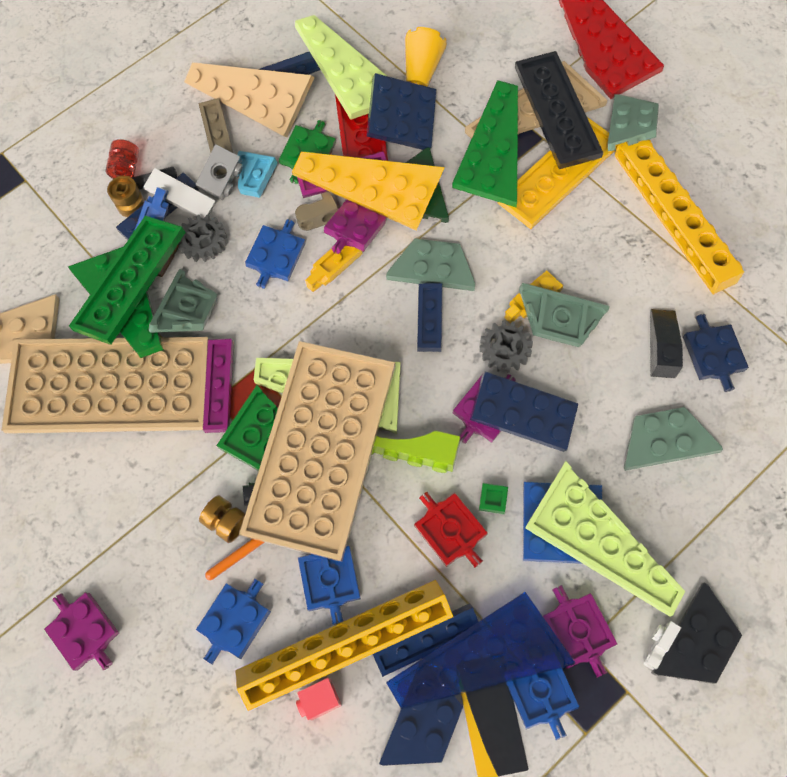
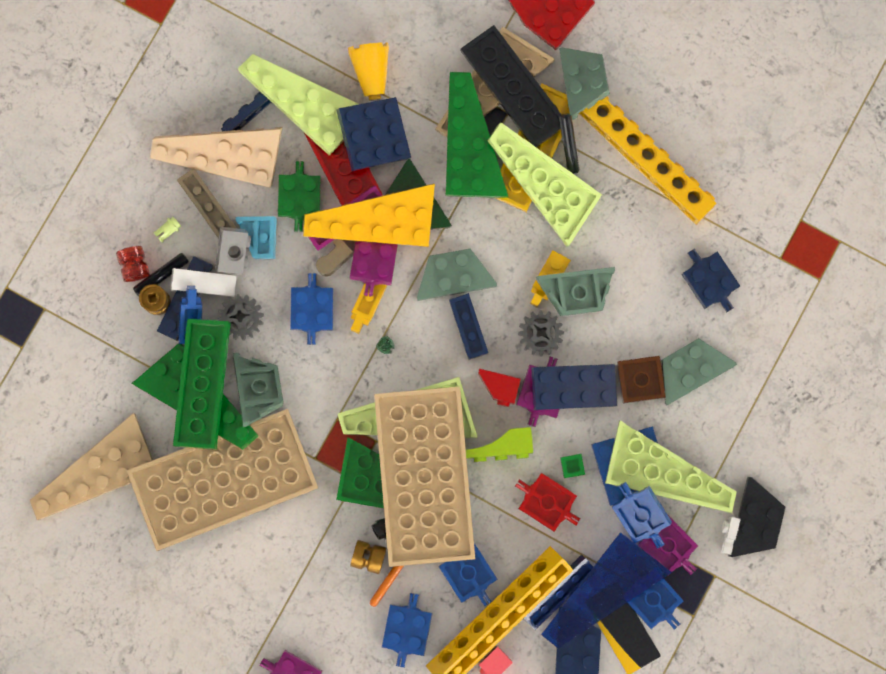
camera: 25 degrees left, 15 degrees up
magenta plate [203,339,234,433] -> none
black slope [650,309,683,378] -> none
none -> yellowish green pin [154,217,181,243]
none -> clear green hinge [376,336,395,354]
none -> red slope [478,368,521,407]
none -> yellowish green wing [488,122,602,247]
none -> black axle [559,113,580,174]
none -> plate [612,482,672,549]
none -> reddish brown plate [617,356,666,404]

